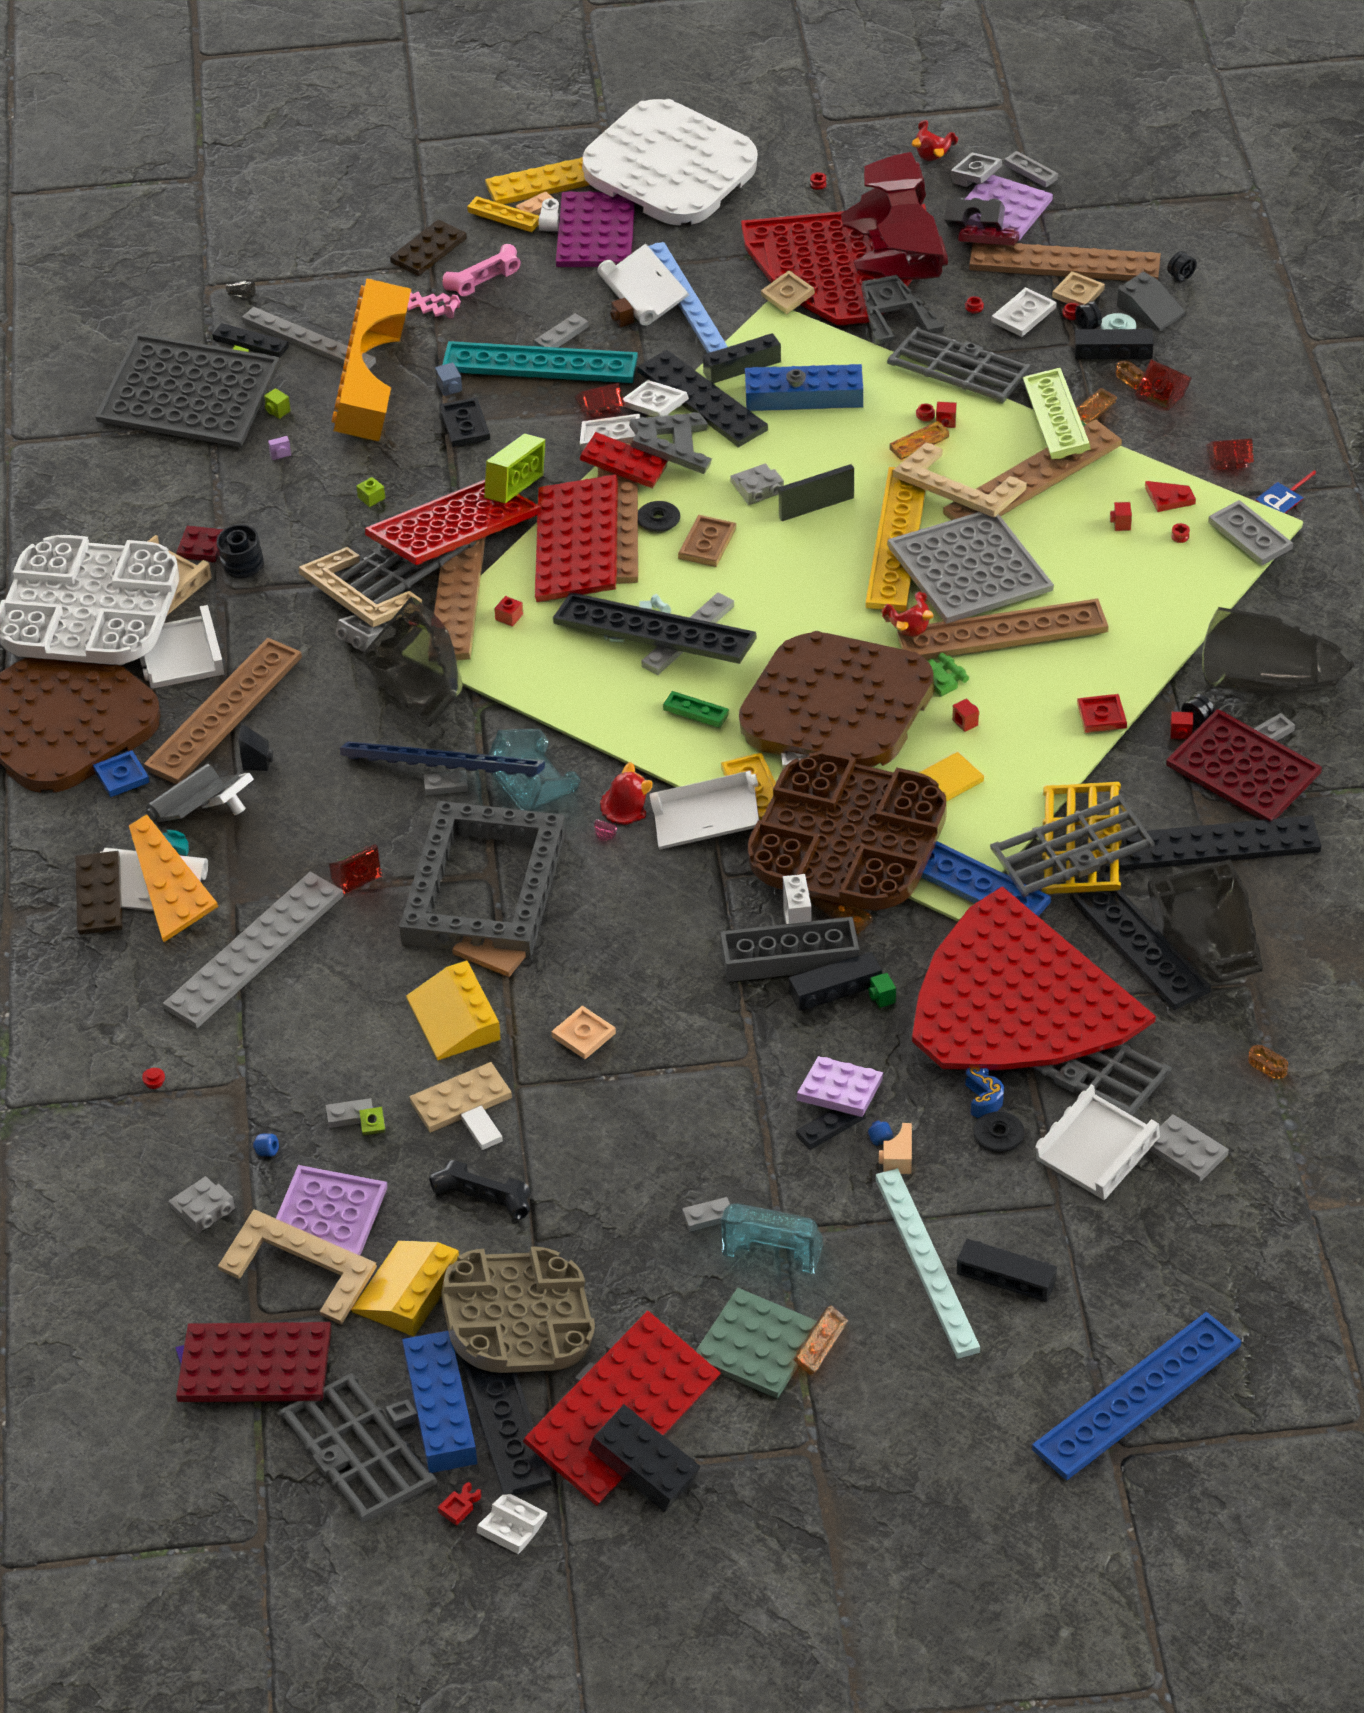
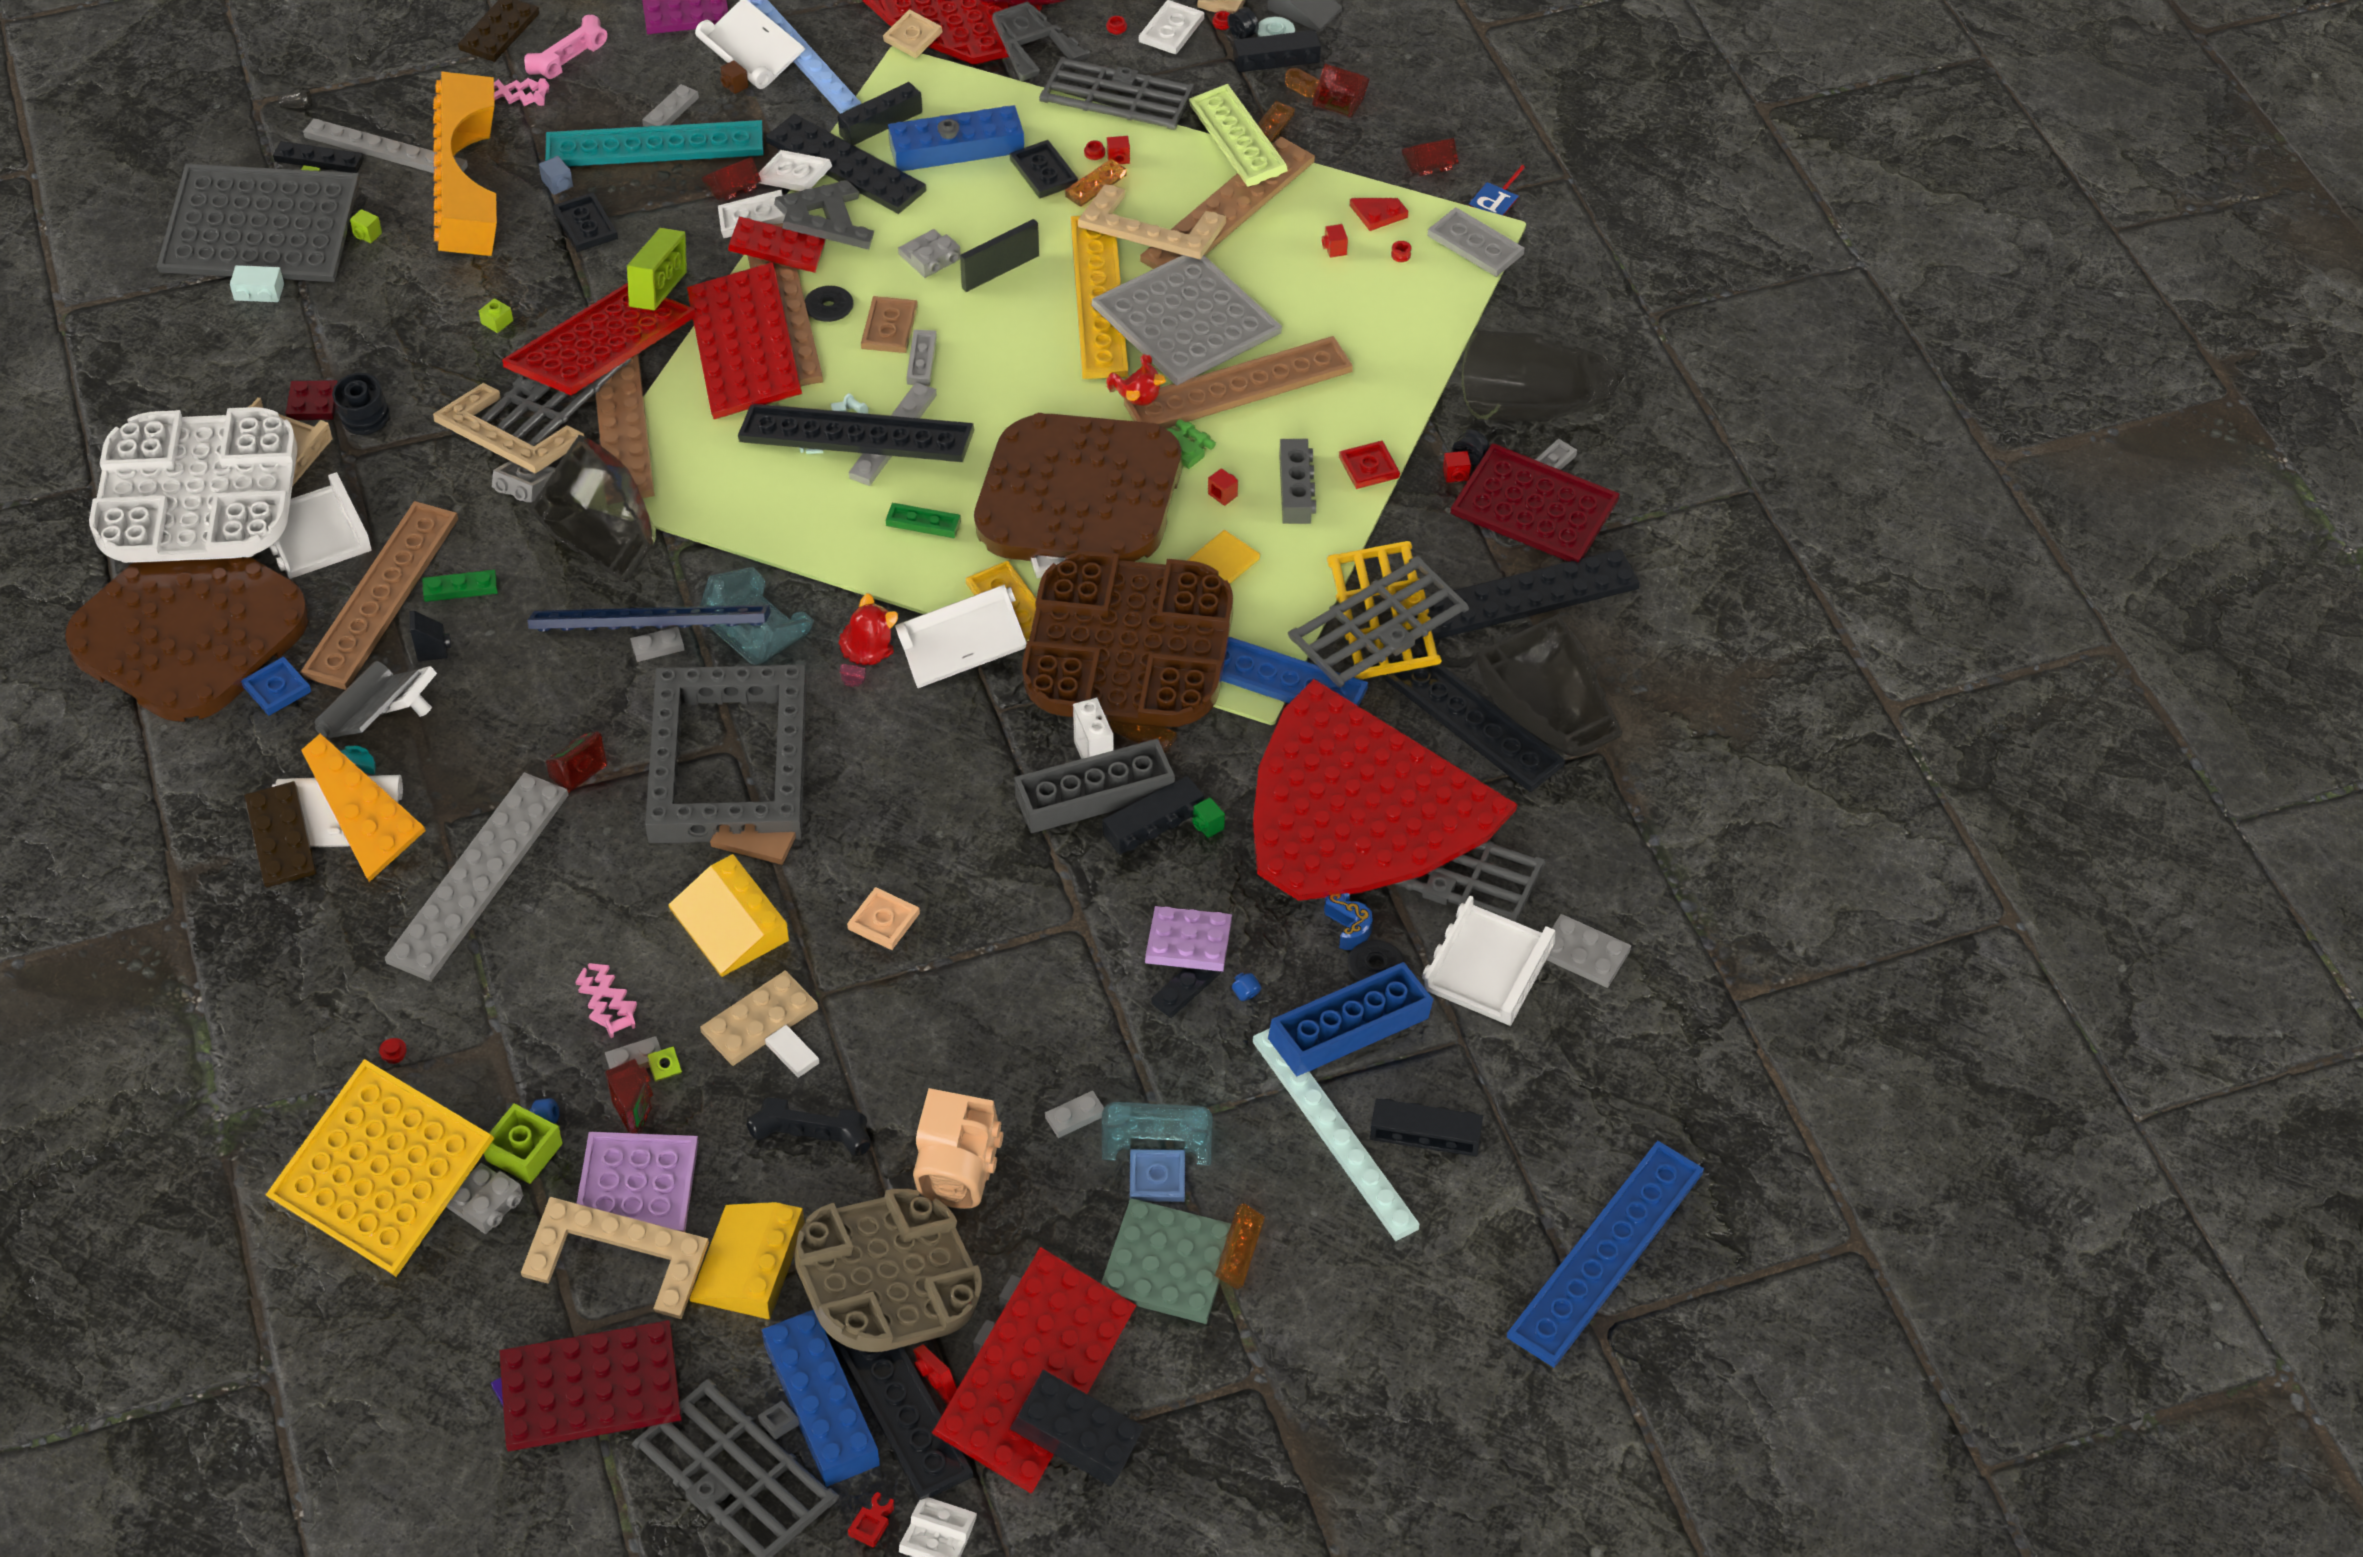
camera: 15 degrees left, 5 degrees up
lavender plate [268,436,291,460] -> none
red plate [494,596,523,627] -> none
light nougat arch [879,1123,912,1174] -> none
clear orange beam [1248,1045,1288,1079] -> none
none -> light aqua brick [230,265,284,302]
none -> yellow plate [266,1059,494,1277]
none -> green plate [422,569,498,602]
none -> lime brick [484,1103,563,1184]
none -> bright pink piece [576,963,637,1038]
none -> clear red slope [605,1059,653,1134]
none -> light grey plate [907,330,937,386]
none -> light nougat brick [913,1088,1003,1209]
none -> red wing [914,1344,957,1406]
none -> black plate [1010,140,1078,199]
none -> medium blue tile [1130,1149,1185,1202]
none -> blue brick [1268,962,1433,1077]
none -> dark grey brick [1279,439,1316,524]

